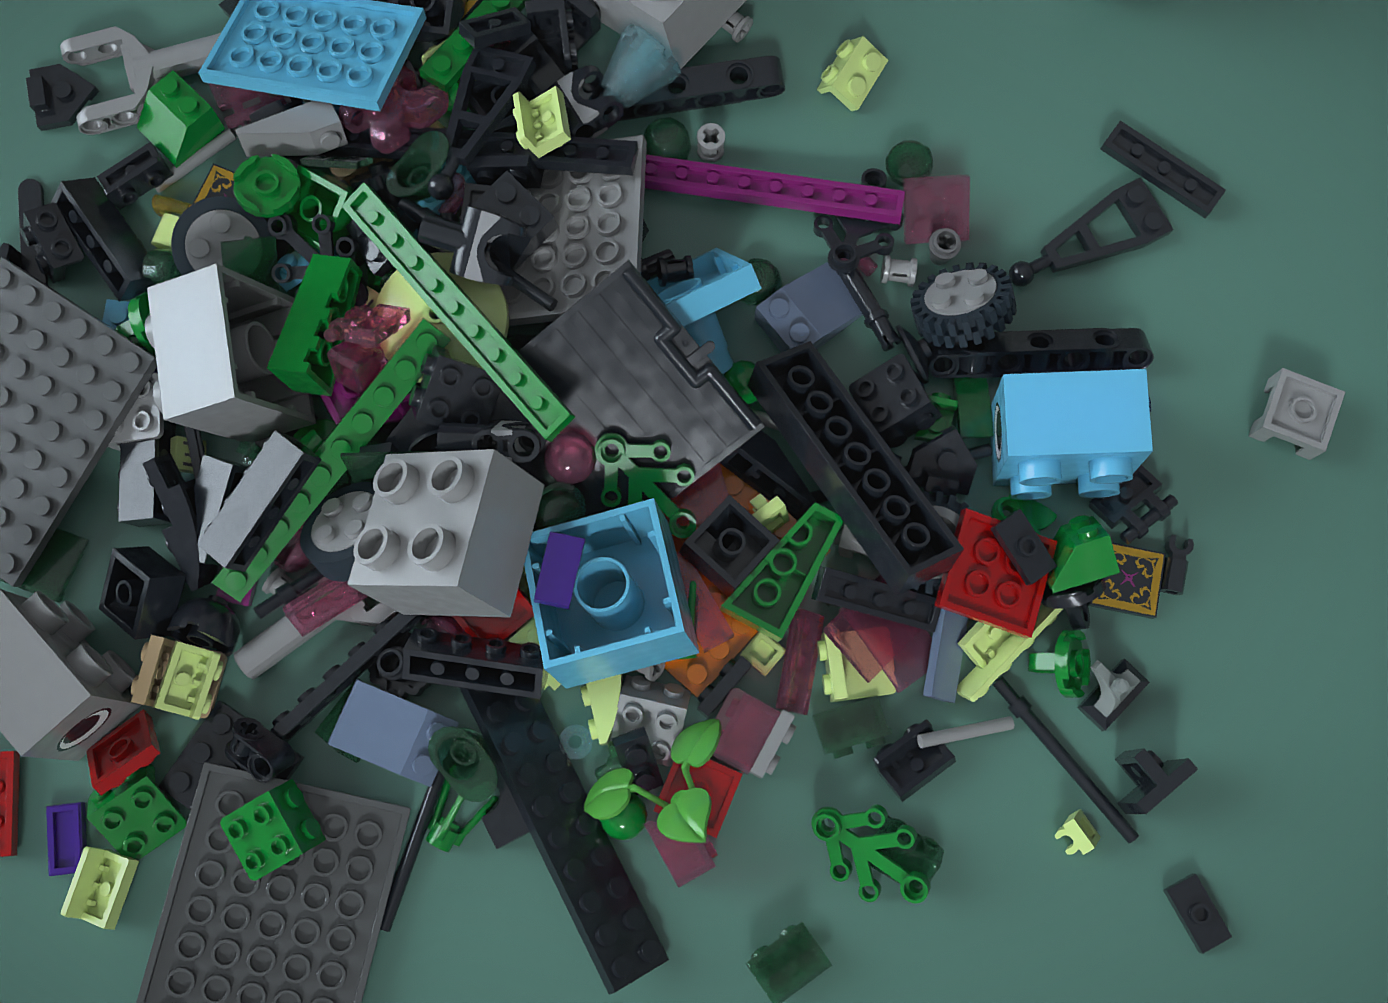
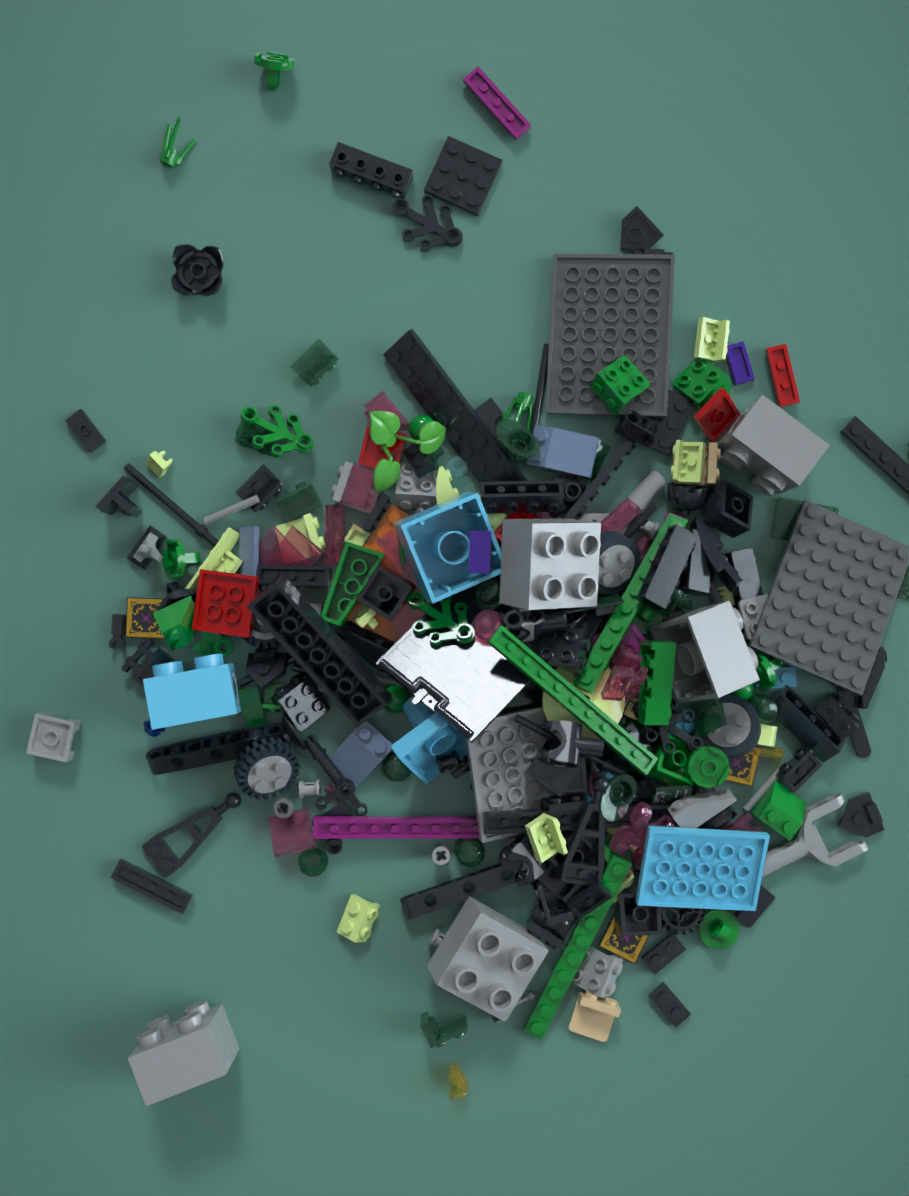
camera: 175 degrees right, 10 degrees up
clear light blue cone [601,23,682,108] -> none
black plate [990,509,1057,585] -> none

